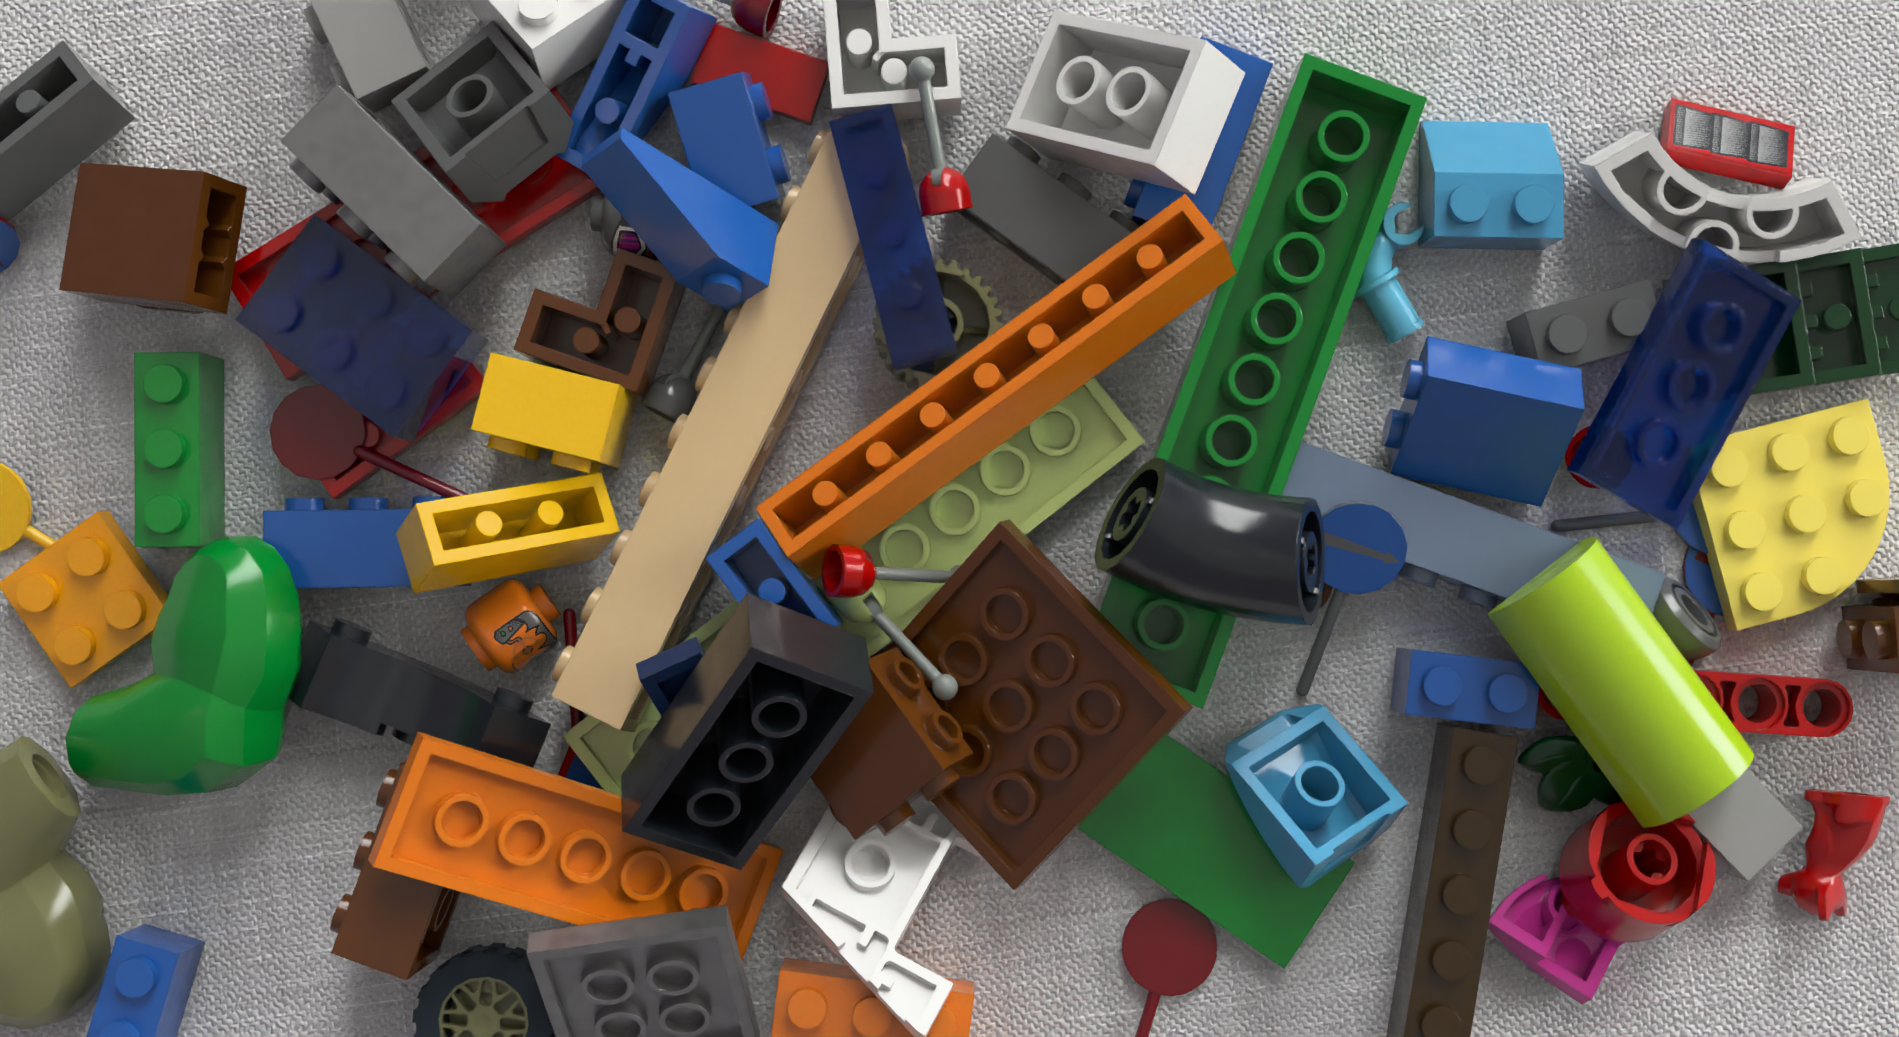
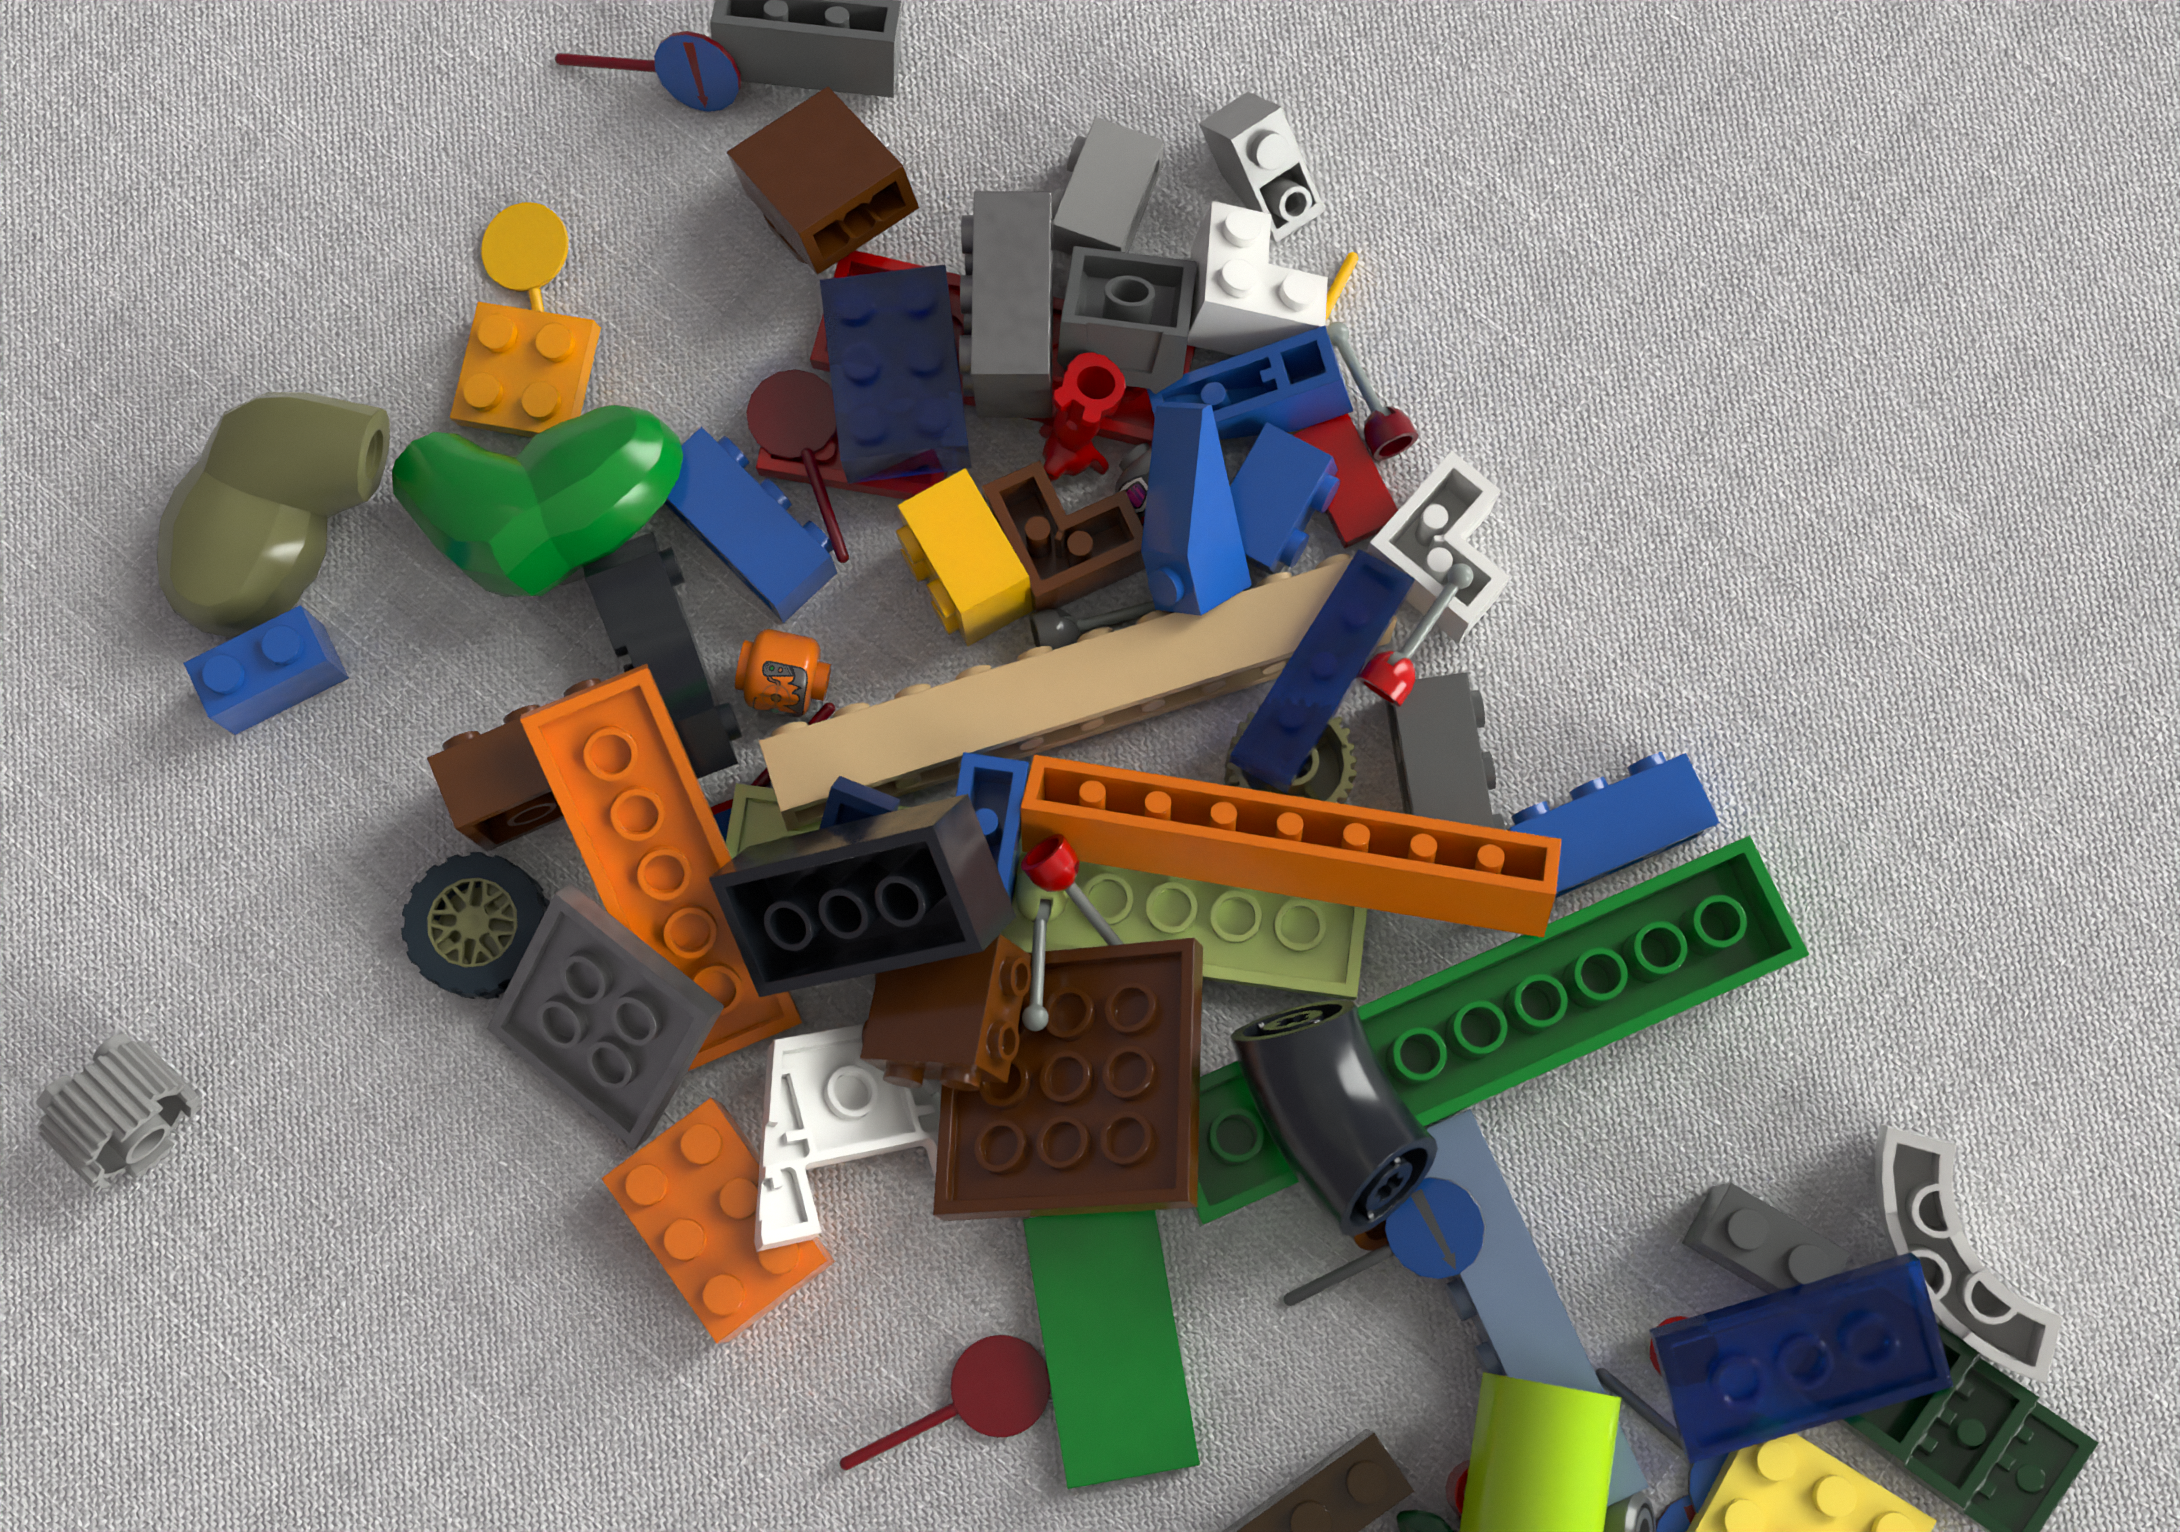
camera: 45 degrees right, 10 degrees down
green brick [134,352,225,549] -> none
yellow brick [396,473,620,594] -> none
white brick [1006,10,1245,195] -> none
dark azure slope [1225,704,1408,888] -> none
medium azure piece [1355,202,1425,344] -> none
blue brick [1382,336,1585,507] -> none
blue brick [1390,647,1539,729] -> none
dark azure slope [1418,121,1564,250] -> none
tile [1660,98,1795,189] -> none
none -> red animal [1039,352,1126,482]

